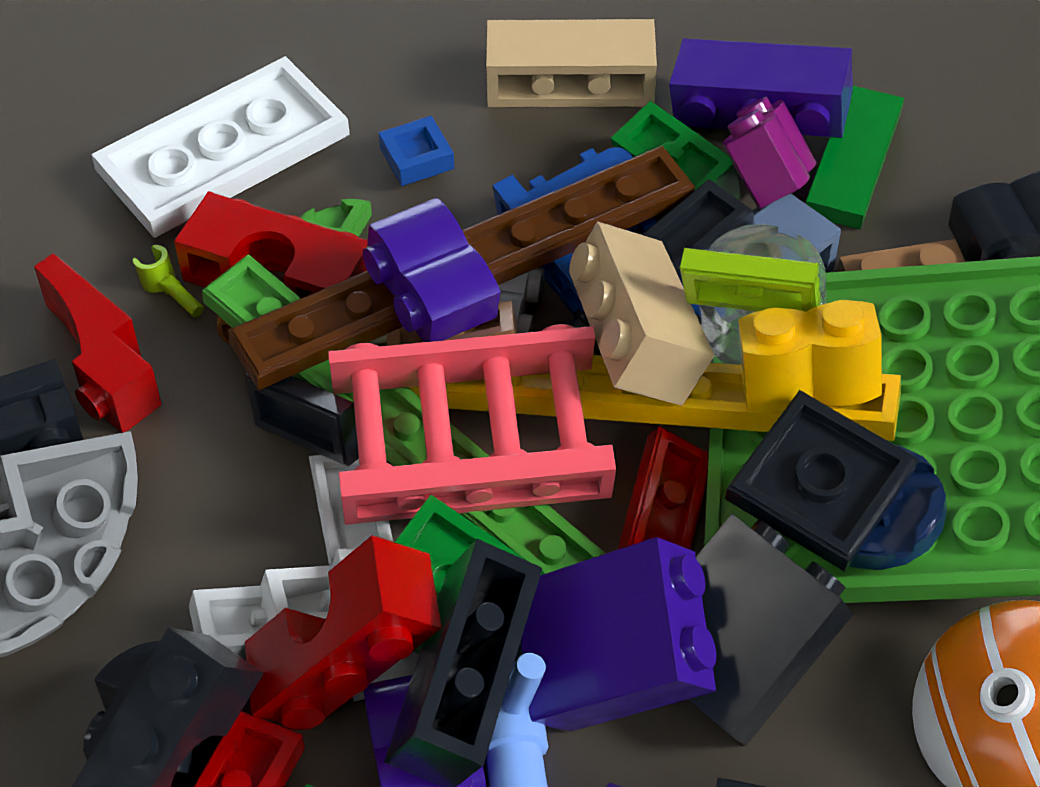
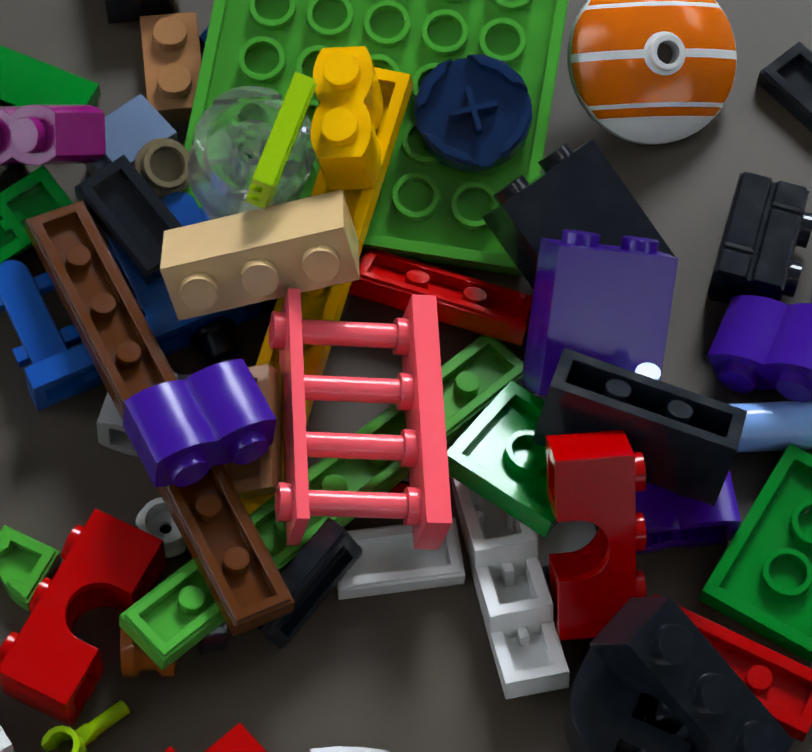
camera: 90 degrees left, 10 degrees up
black tile [725,390,919,572] -> none

